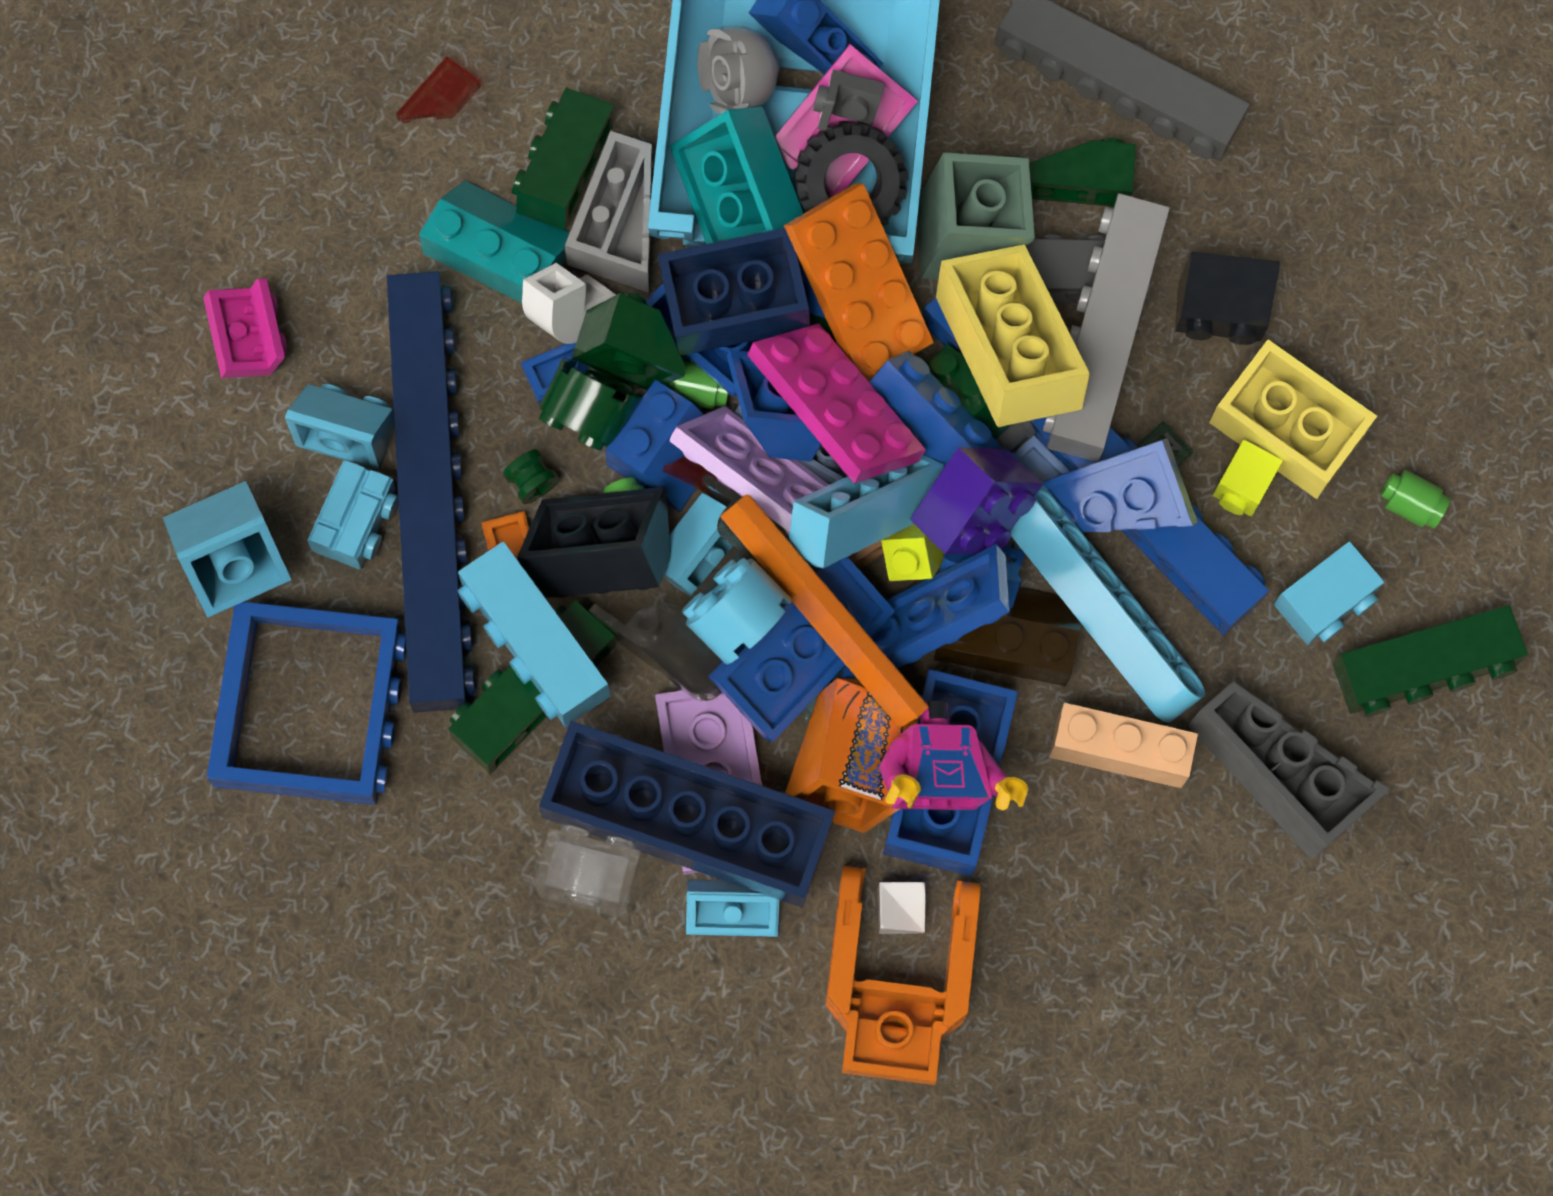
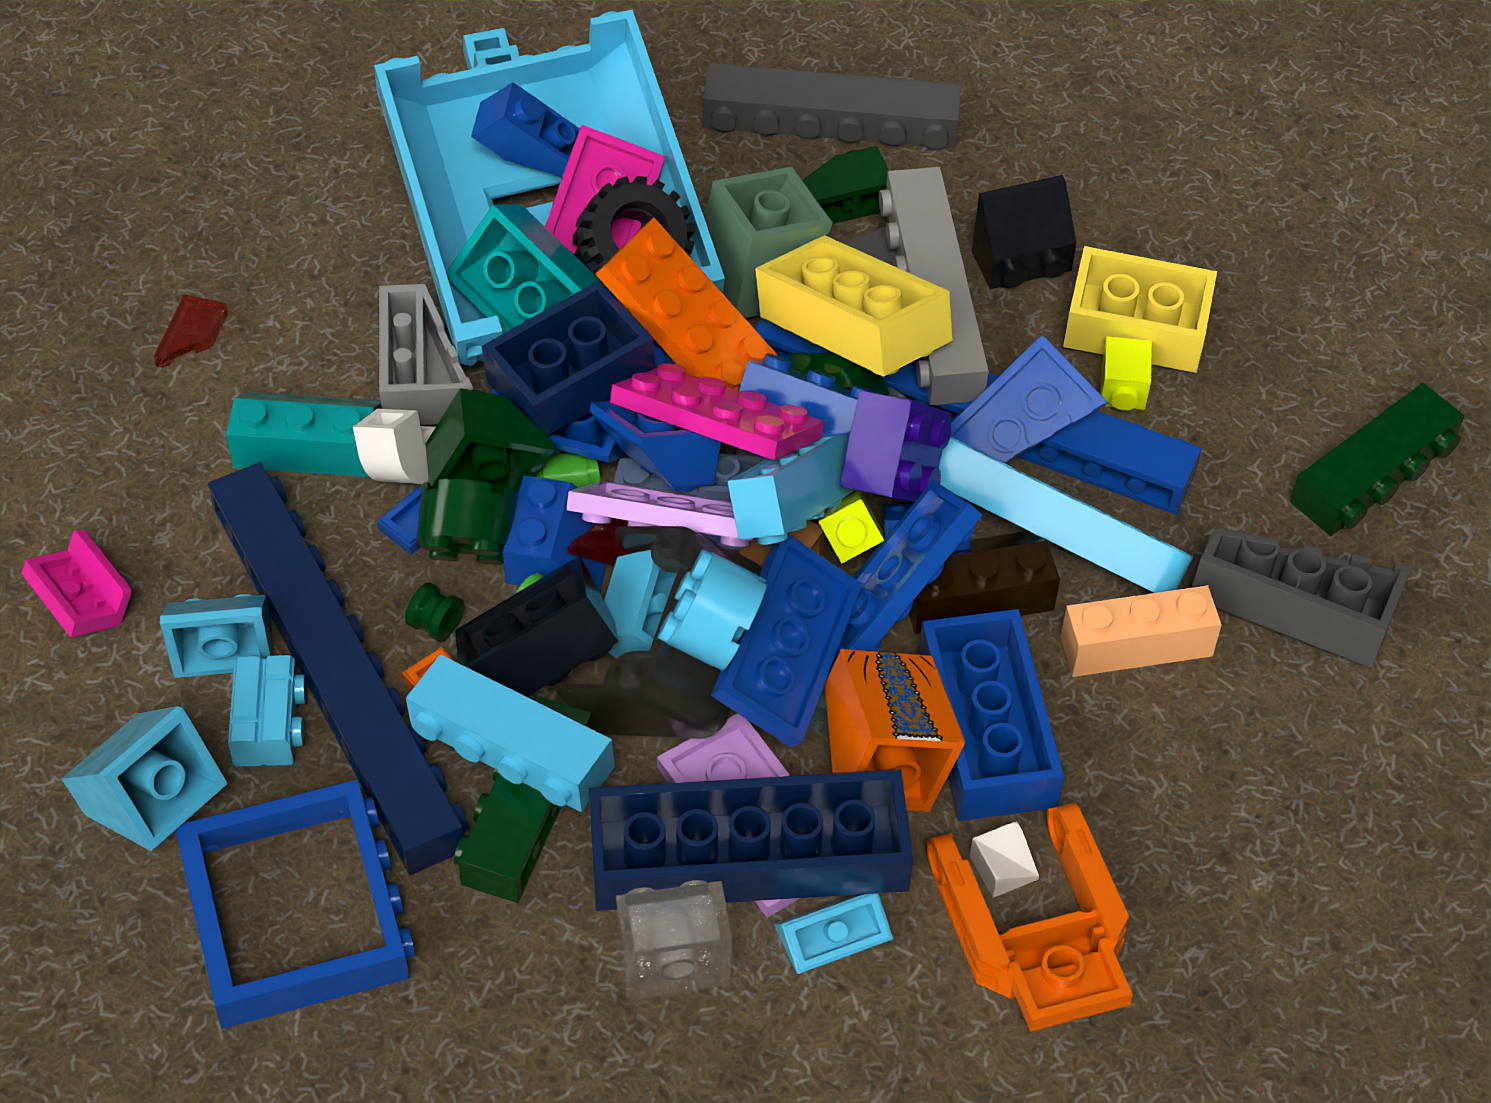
camera: 20 degrees left, 20 degrees down
dark green brick [512,87,614,230] -> none
light grey cylinder [697,27,780,115] -> none
orange tile [720,494,929,728] -> none
dark grey bracket [813,69,884,131] -> none
torso [879,700,1028,810] -> none
medium azure brick [1274,541,1384,645] -> none
bright green brick [1380,469,1451,529] -> none

